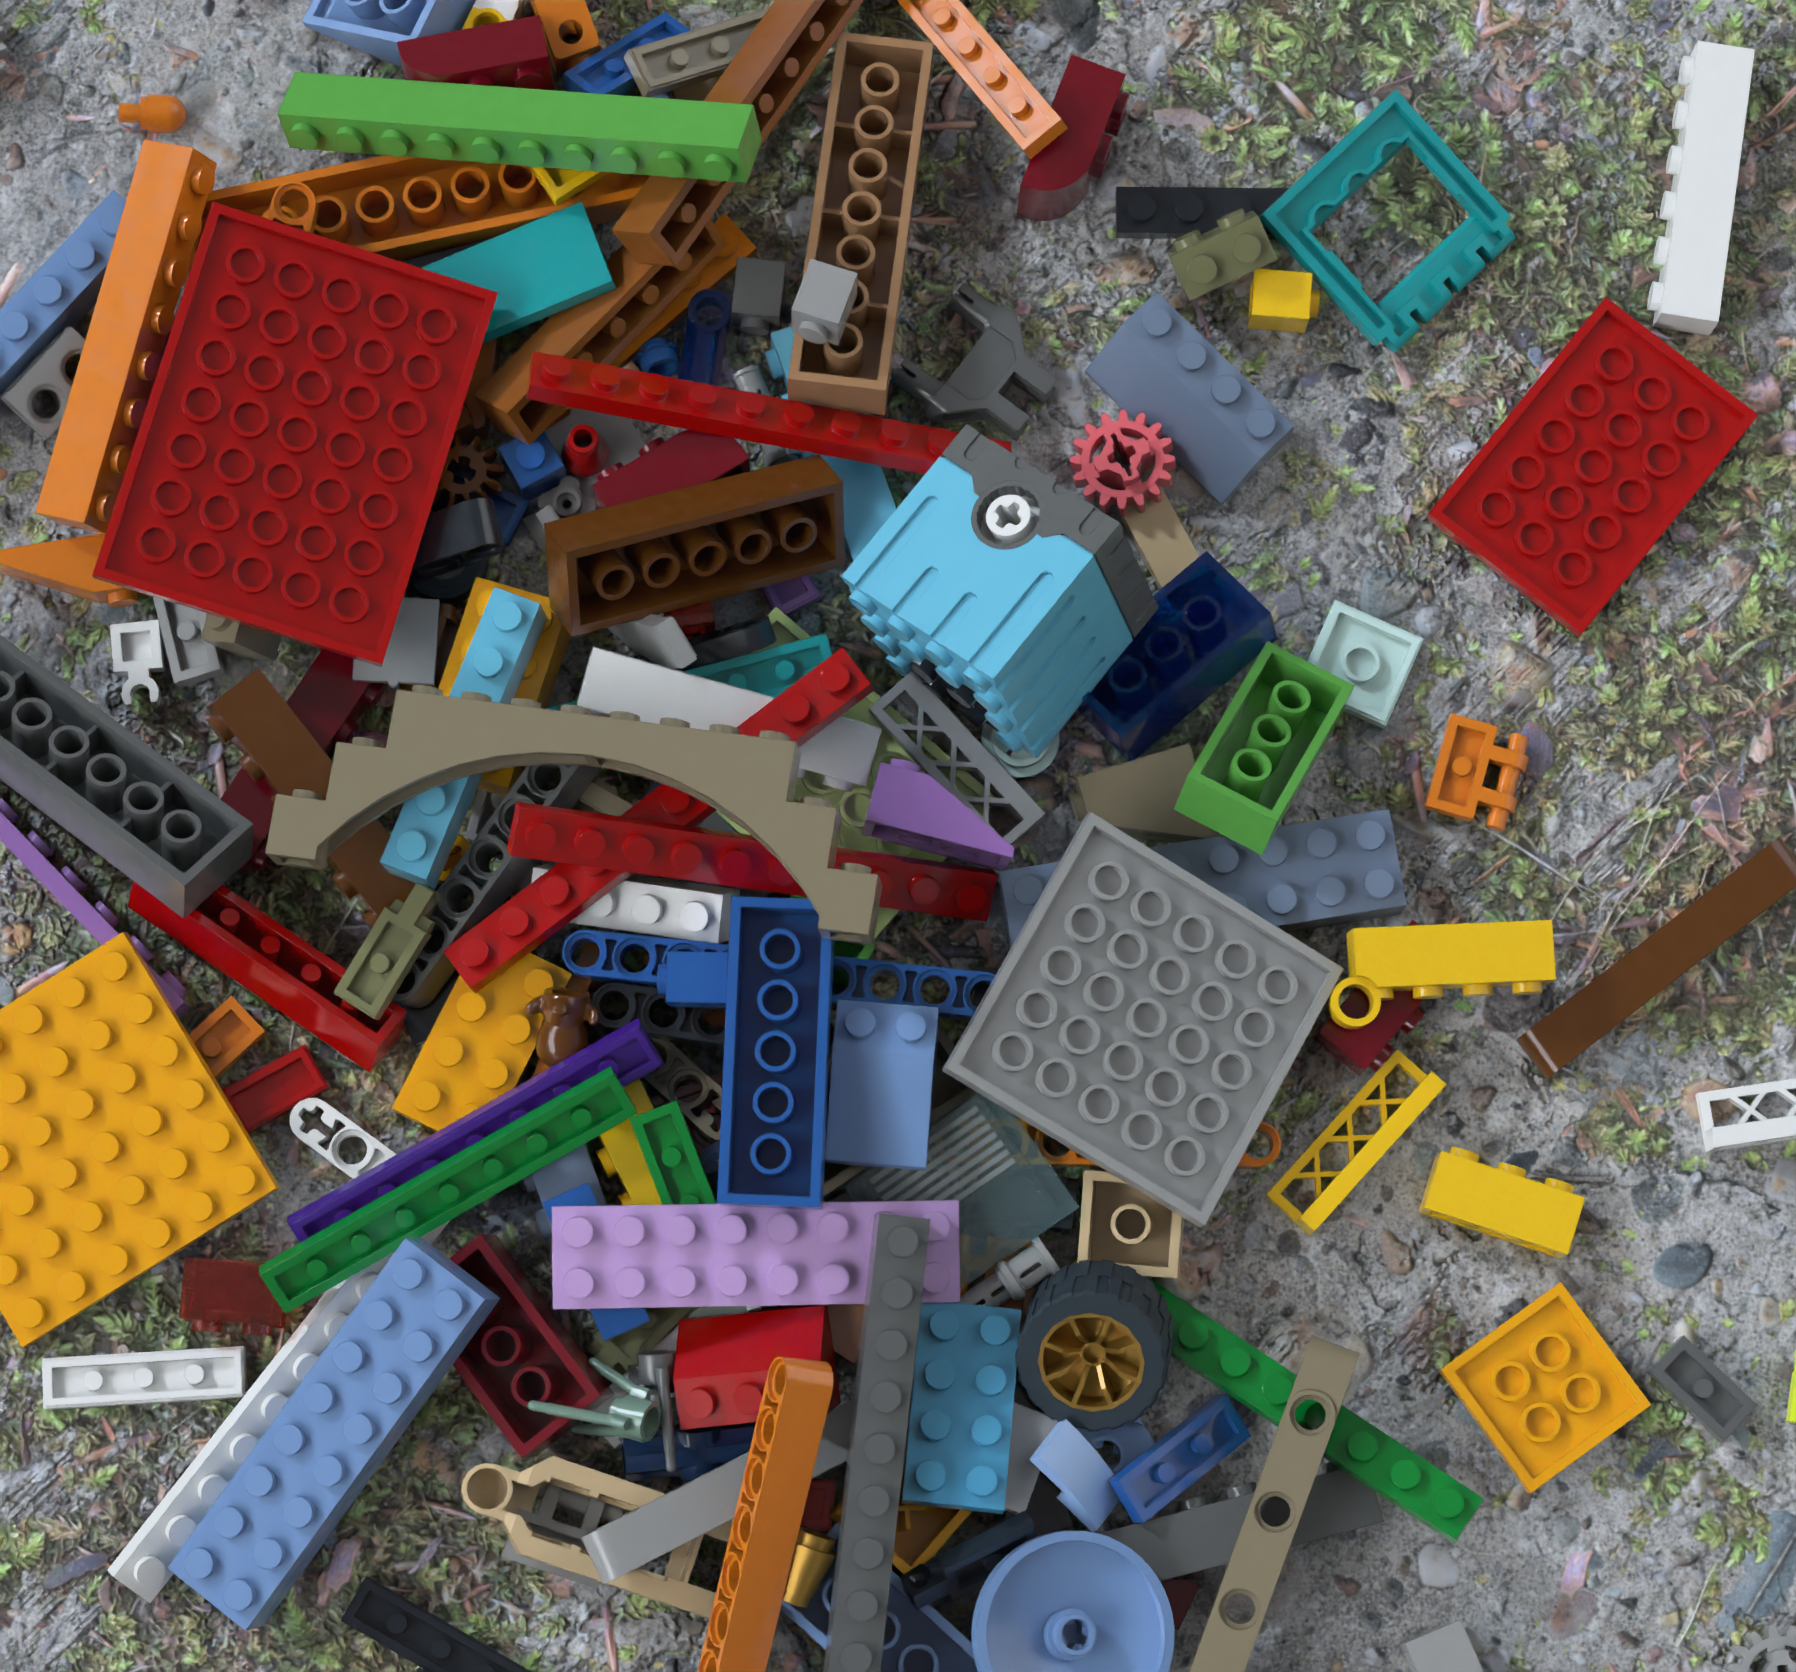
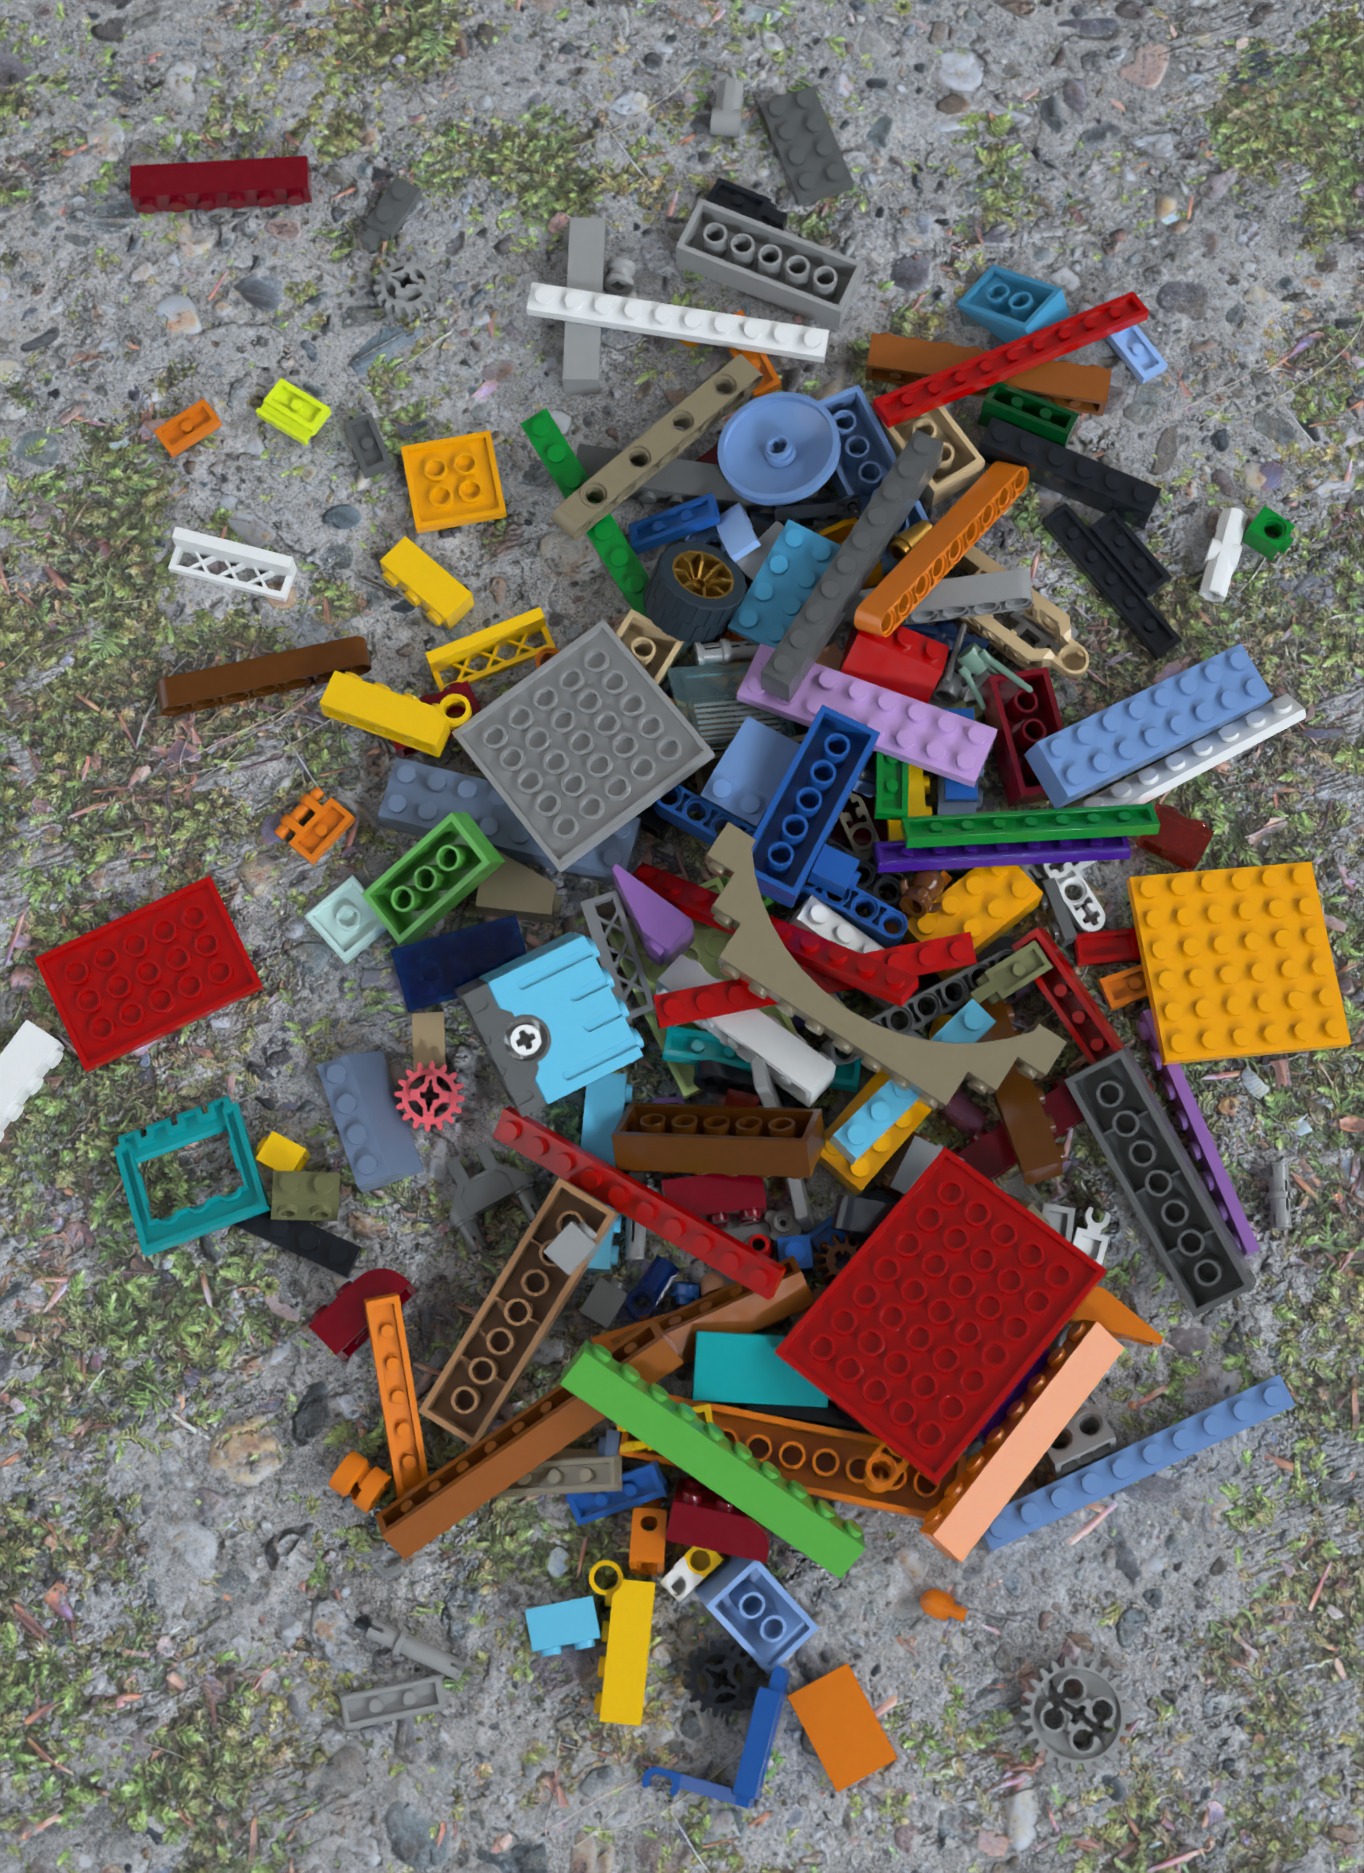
camera: 150 degrees left, 5 degrees down
white tile [42,1346,247,1410] -> none
none -> dark grey plate [1039,877,1077,948]

